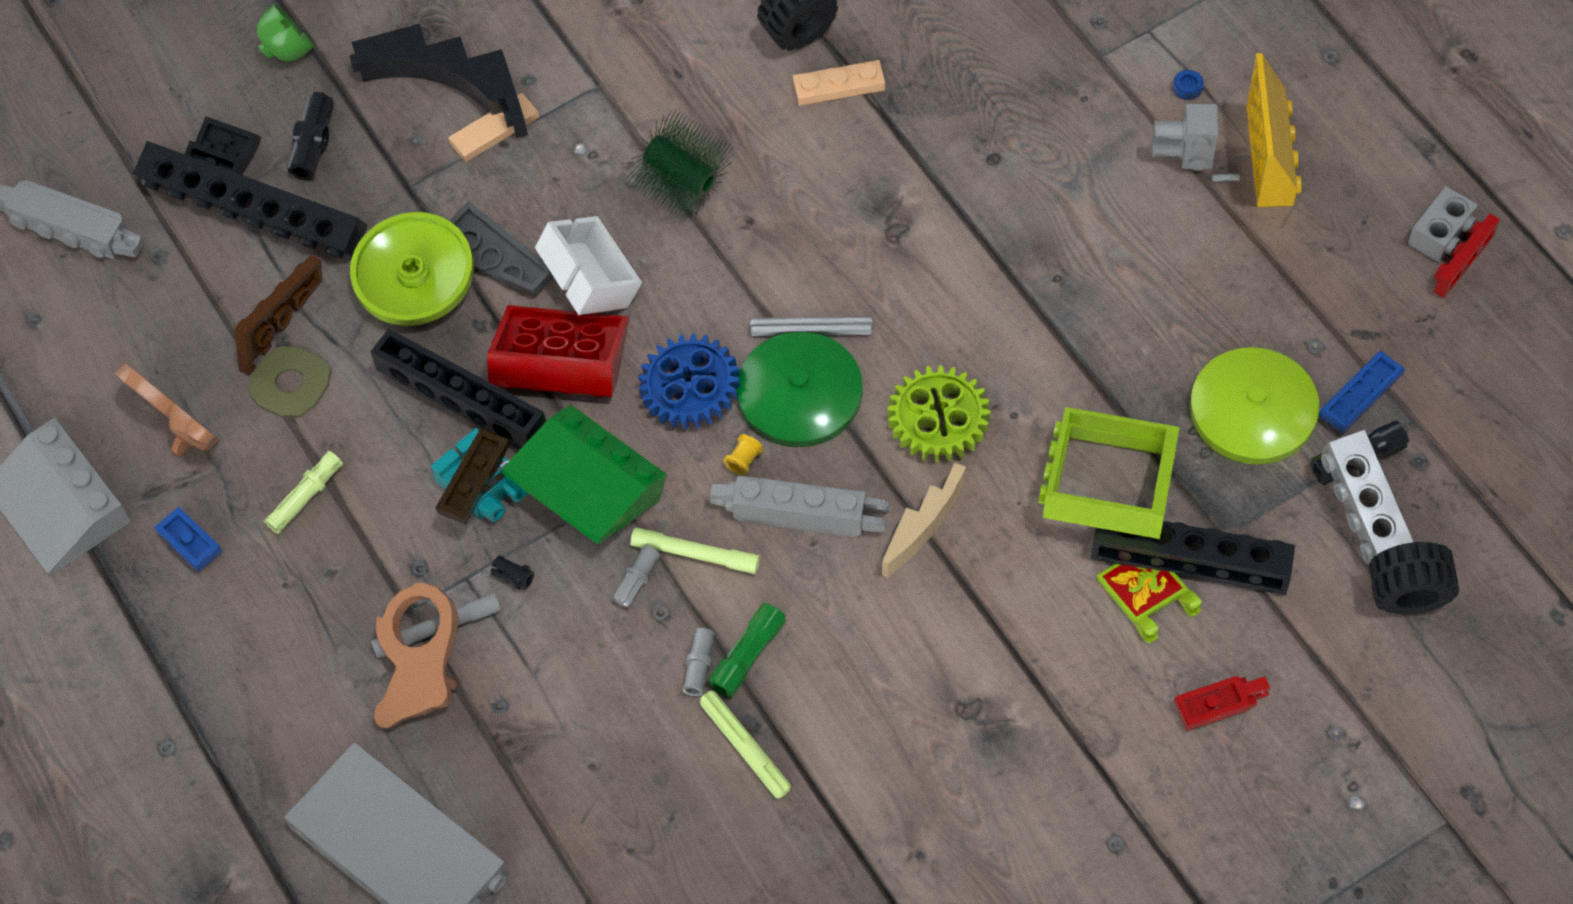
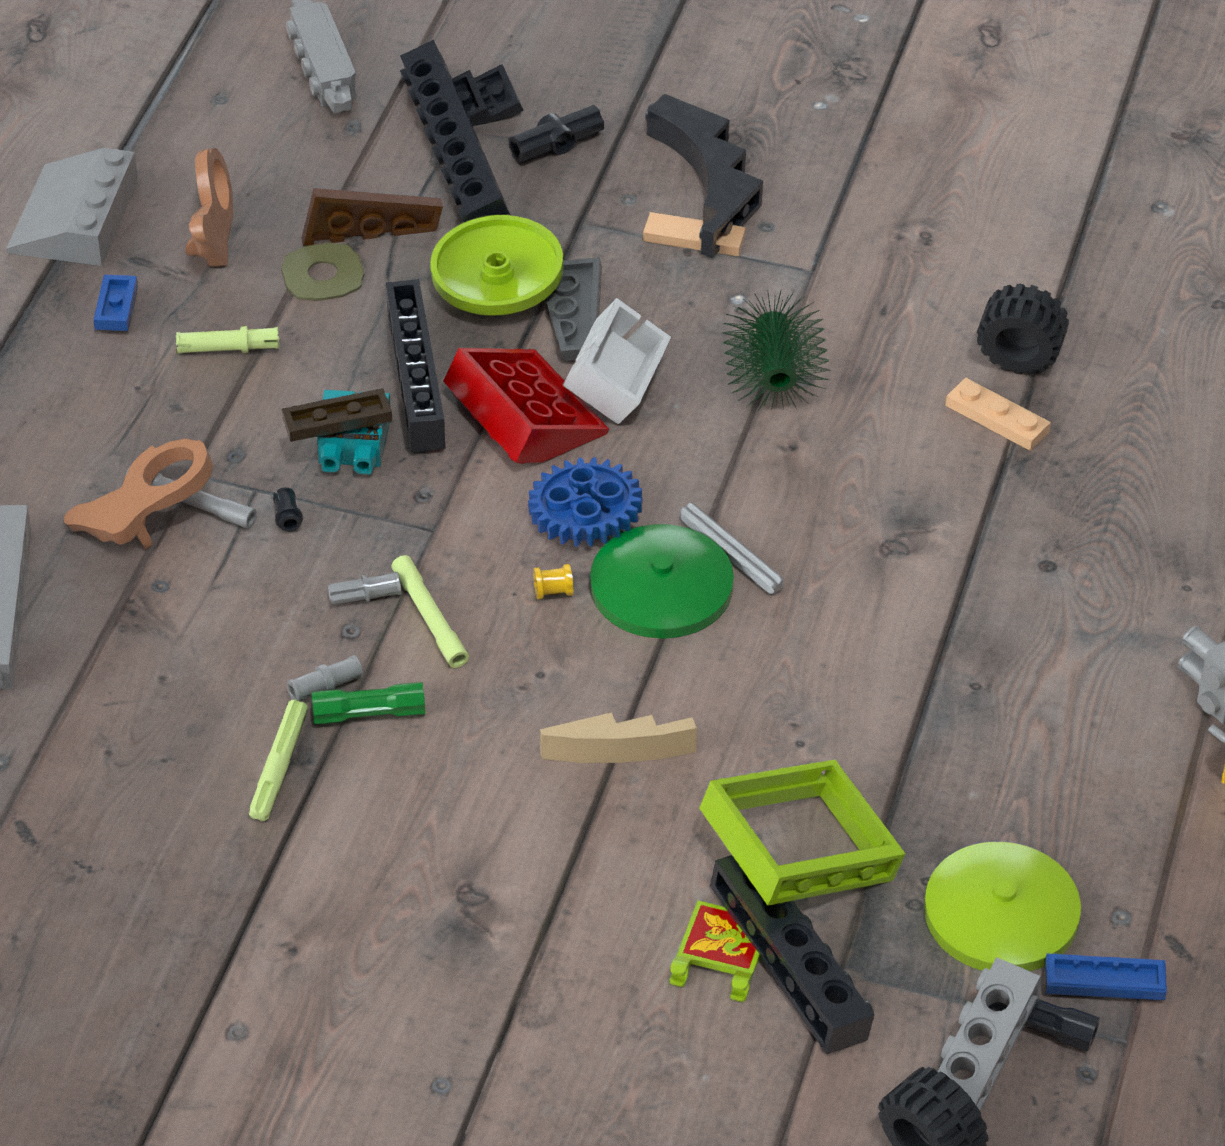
camera: 45 degrees right, 15 degrees down
bright green cylinder [256,4,314,62] -> none
green slope [501,404,667,545] -> none
light grey hinge [710,475,891,537] -> none
lime gear [887,365,991,462] -> none
red hinge [1174,675,1271,731] -> none

